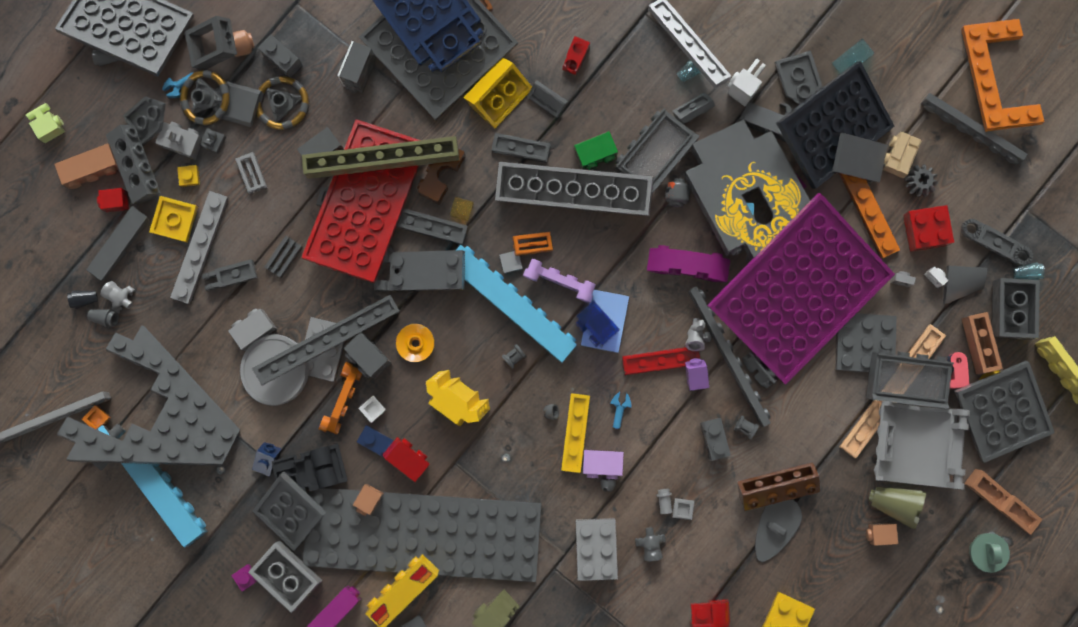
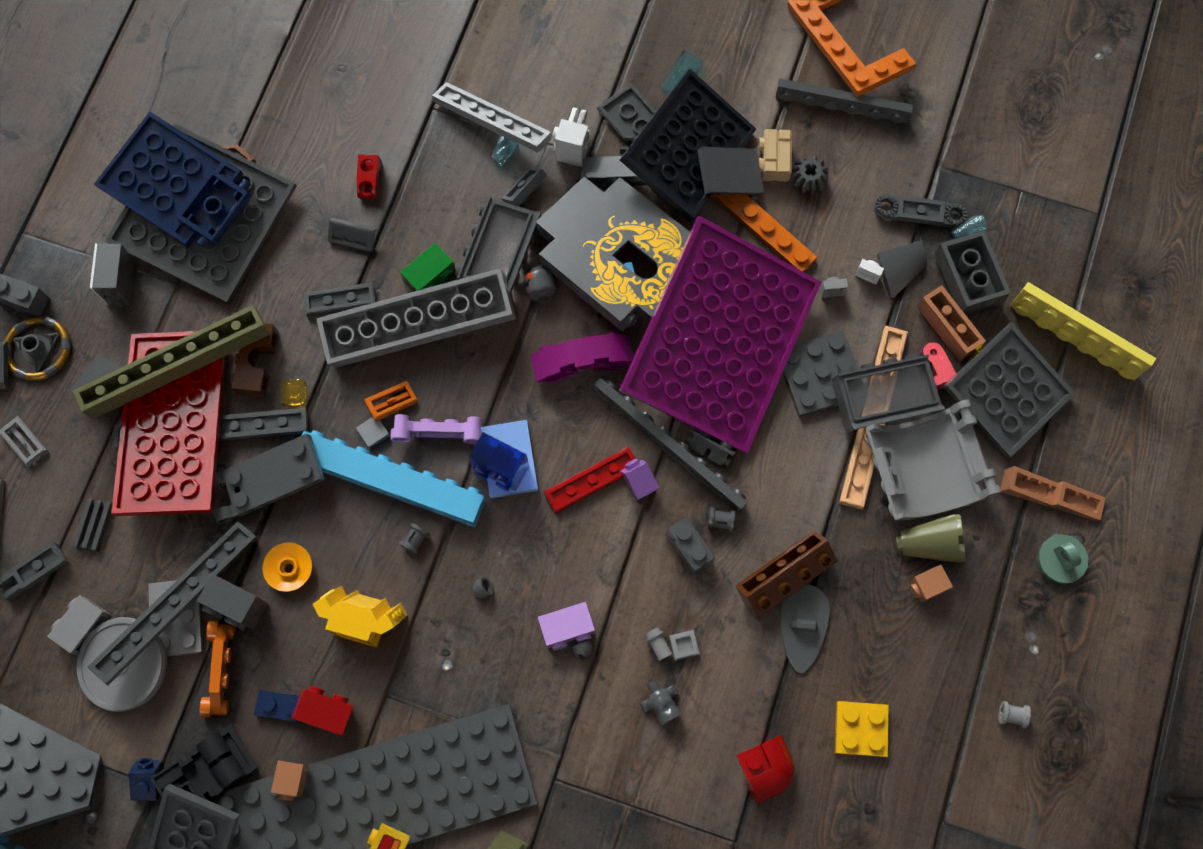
camera: 25 degrees left, 10 degrees down
white plate [358,396,386,423] -> none
yellow slope [464,58,532,128] -> none
yellow plate [561,393,590,473] -> none
light grey brick [576,518,618,581] -> none
dark azure bar [610,392,631,429] -> none
light grey piece [685,318,711,351] -> none
red brick [903,205,955,252] -> none

